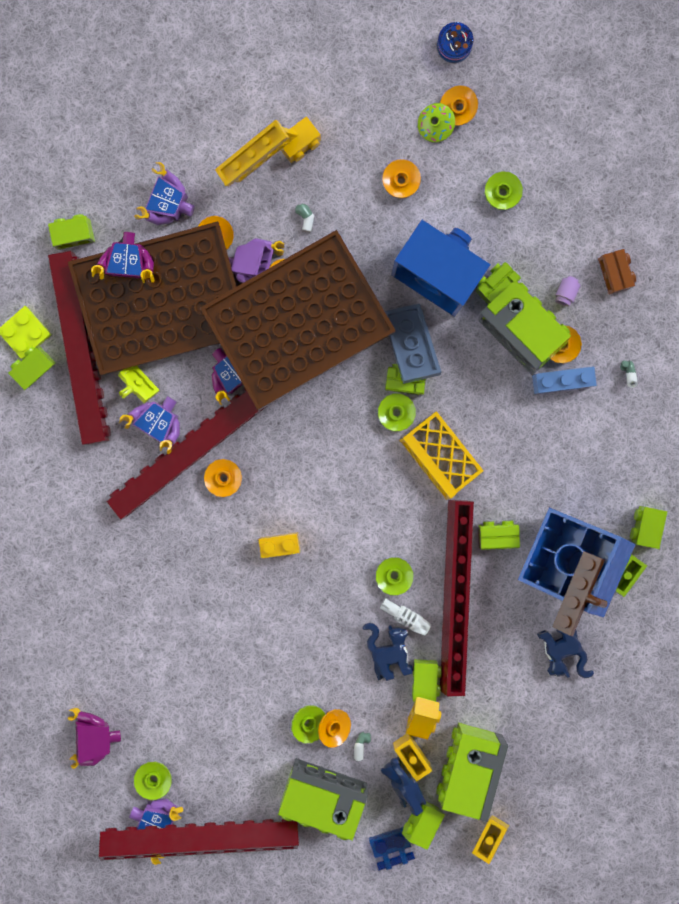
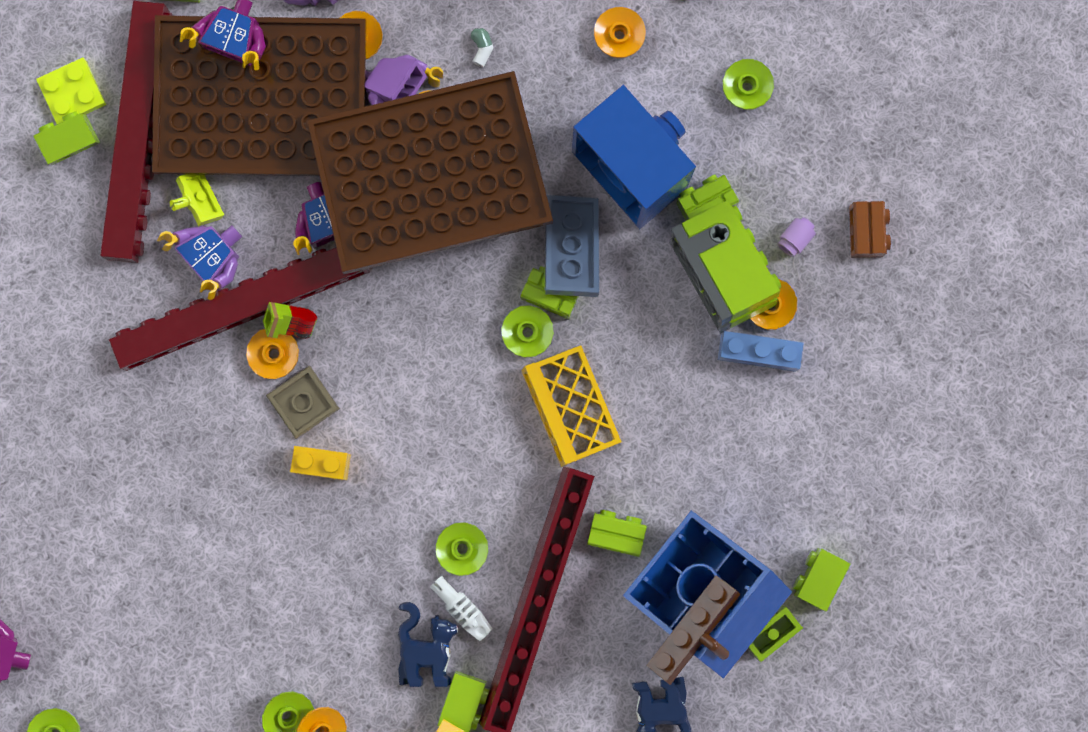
camera: 20 degrees right, 5 degrees down
arm [620,360,638,388] -> none
none -> leg [263,302,317,339]
none -> dark tan tile [266,365,340,439]

